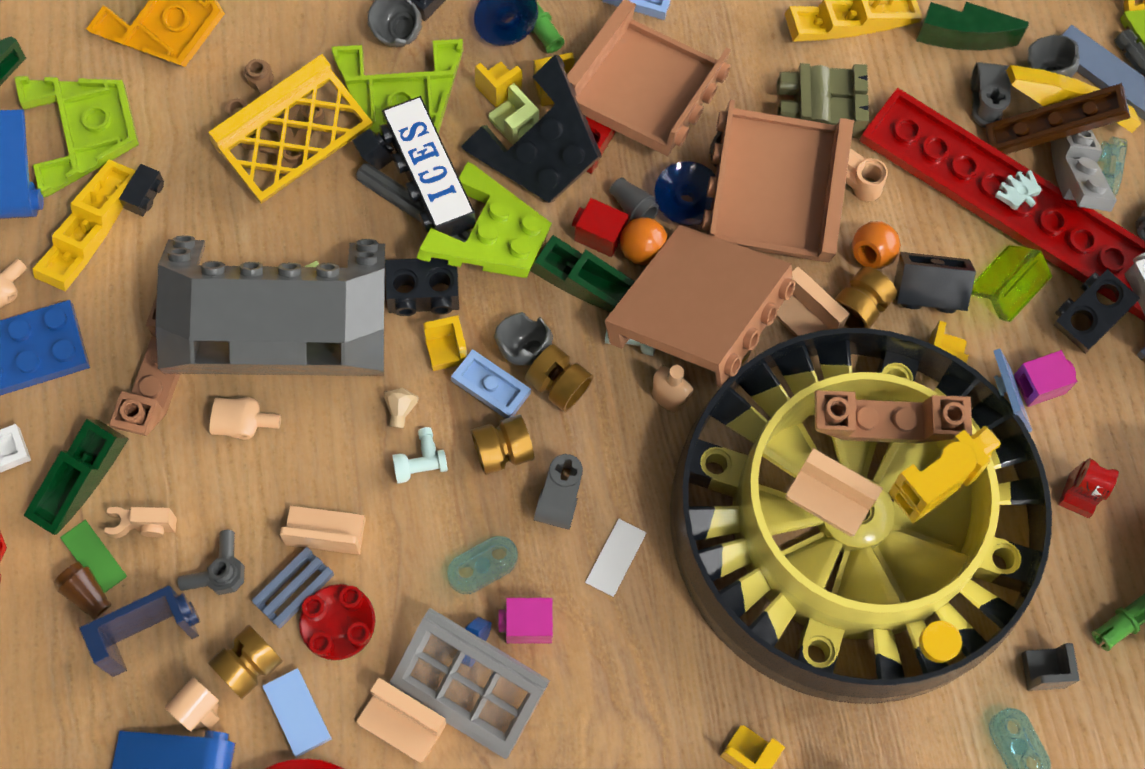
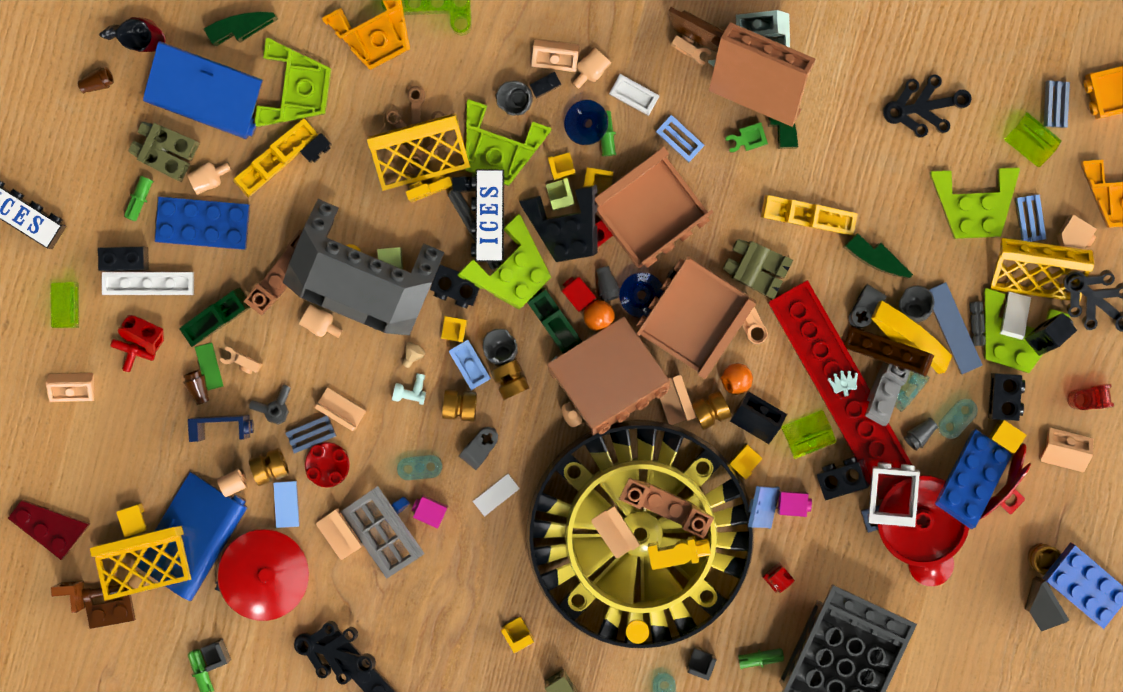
camera: 30 degrees right, 20 degrees up
none -> yellow plate [406,175,452,203]

